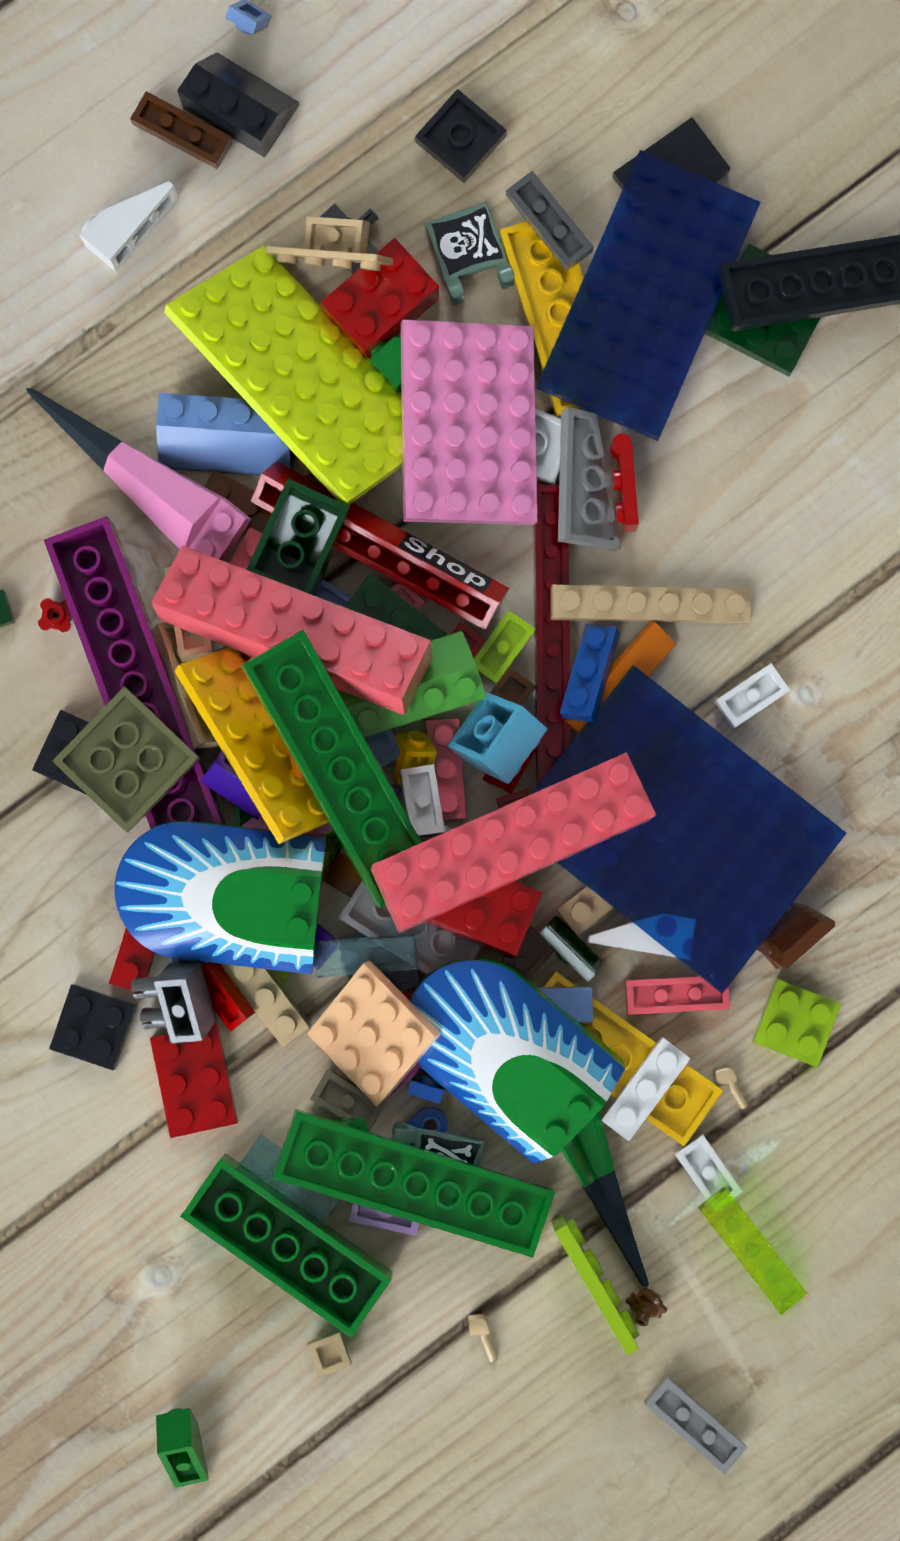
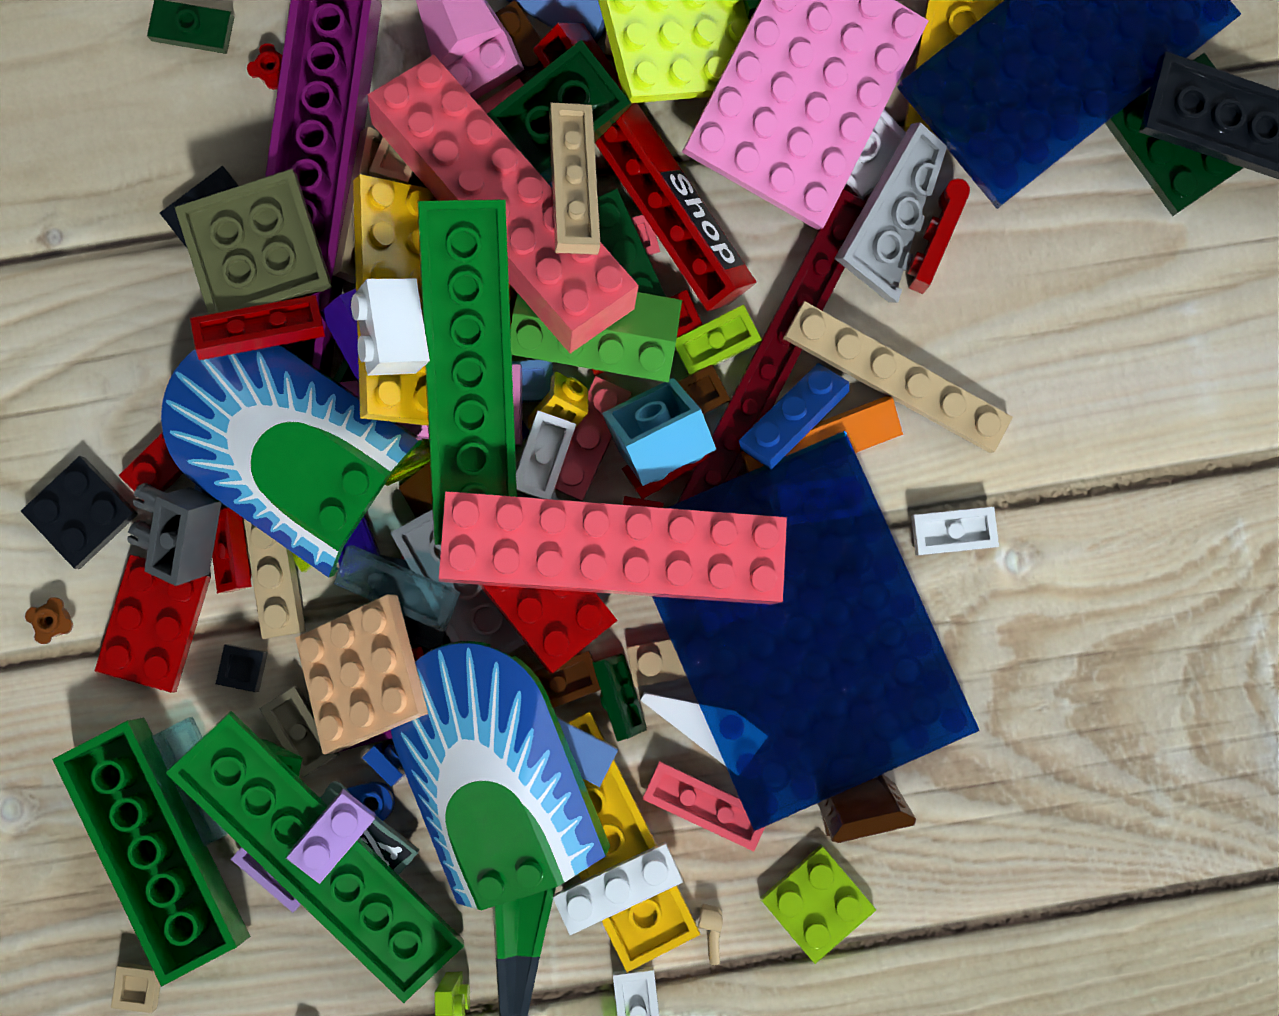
camera: 30 degrees right, 0 degrees up
none -> dark orange plate [25,597,73,644]
none -> red plate [190,295,325,360]
none -> black plate [215,644,268,692]
none -> lavender plate [286,789,376,884]
none -> white brick [351,278,430,376]
none -> tan plate [549,103,600,255]

